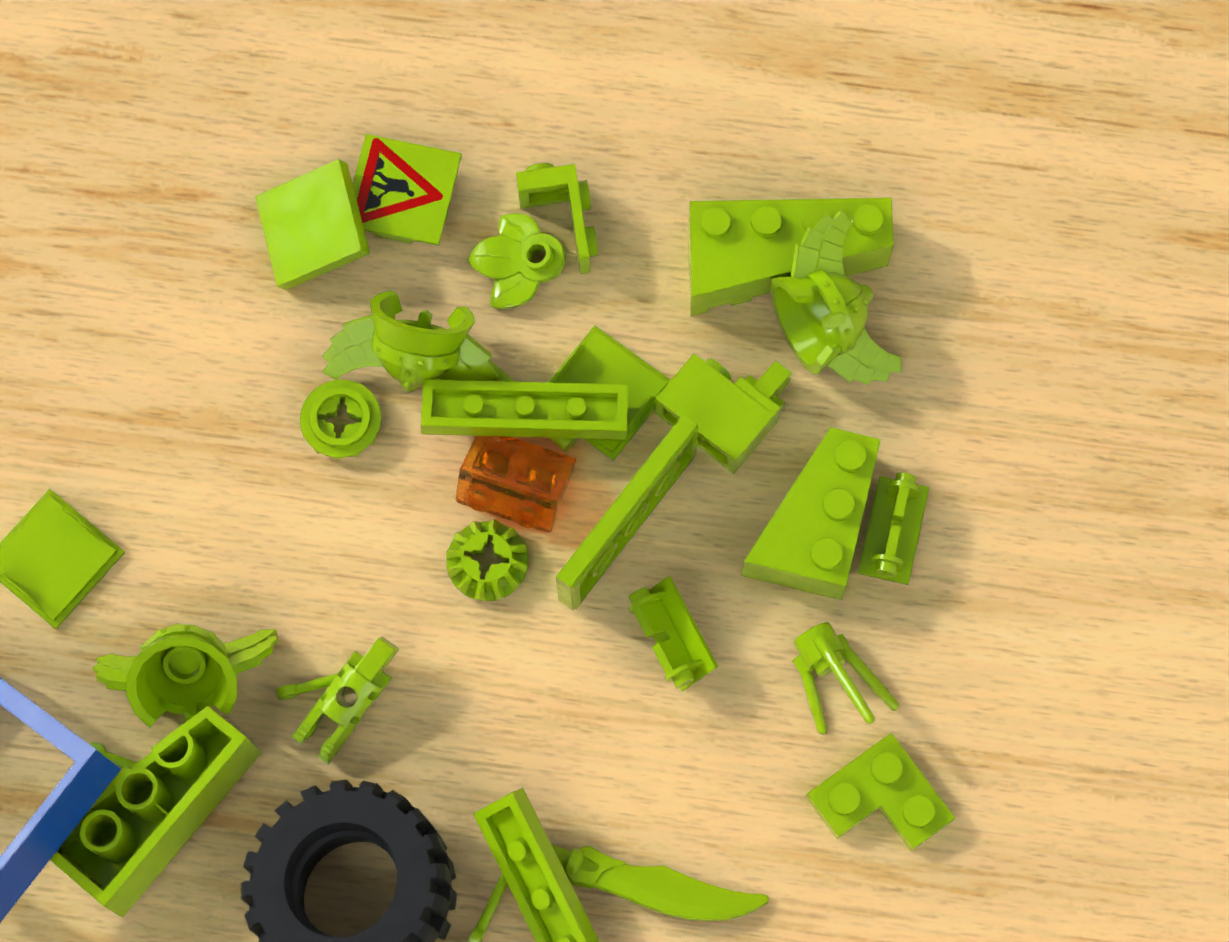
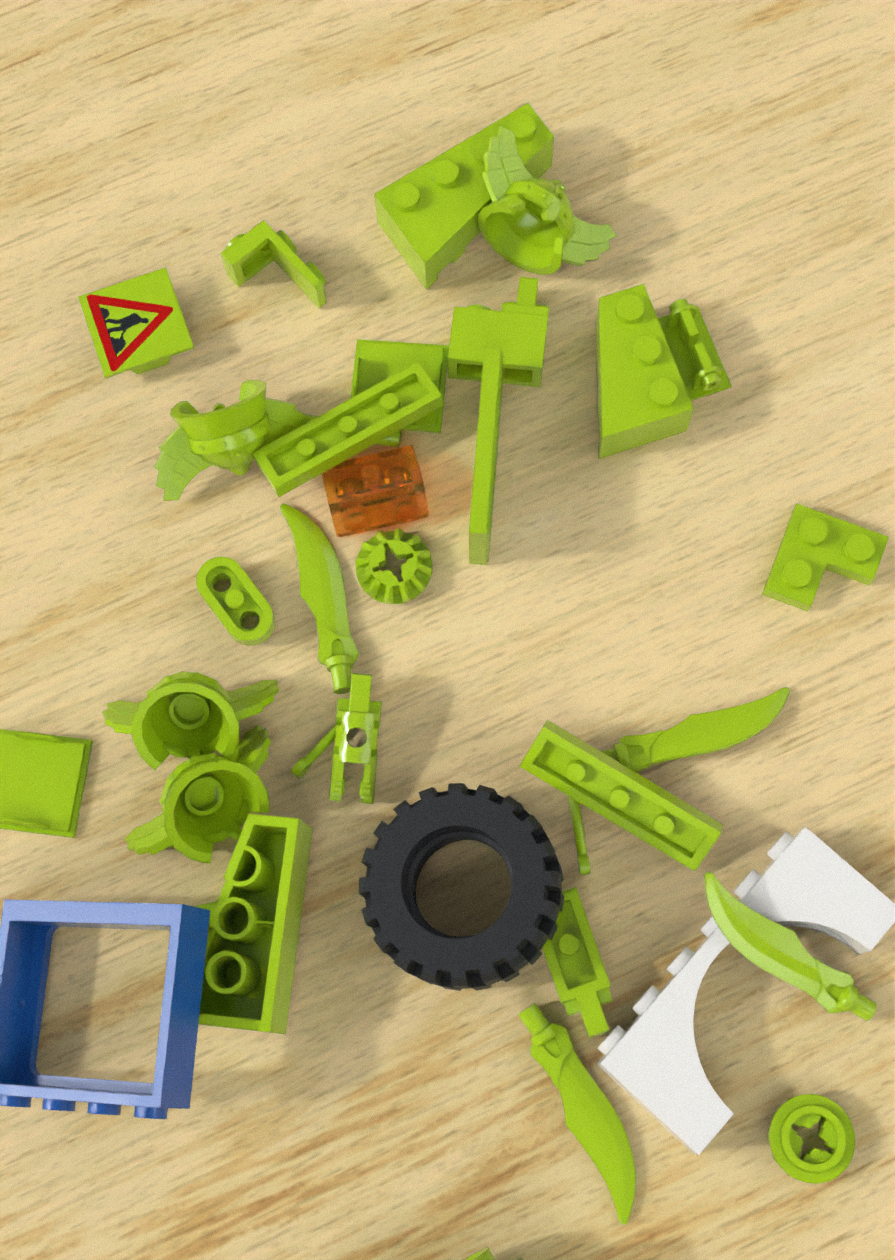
camera: 30 degrees left, 0 degrees up
lime tile [255,159,370,290] -> none
lime gear [300,380,382,460] -> none
lime plate [468,213,565,309] -> none
lime hinge [628,576,718,691] -> none
lime plant [792,622,899,735] -> none
none -> lime helmet [102,671,279,770]
none -> lime plate [196,557,275,646]
none -> lime sword [280,503,359,694]

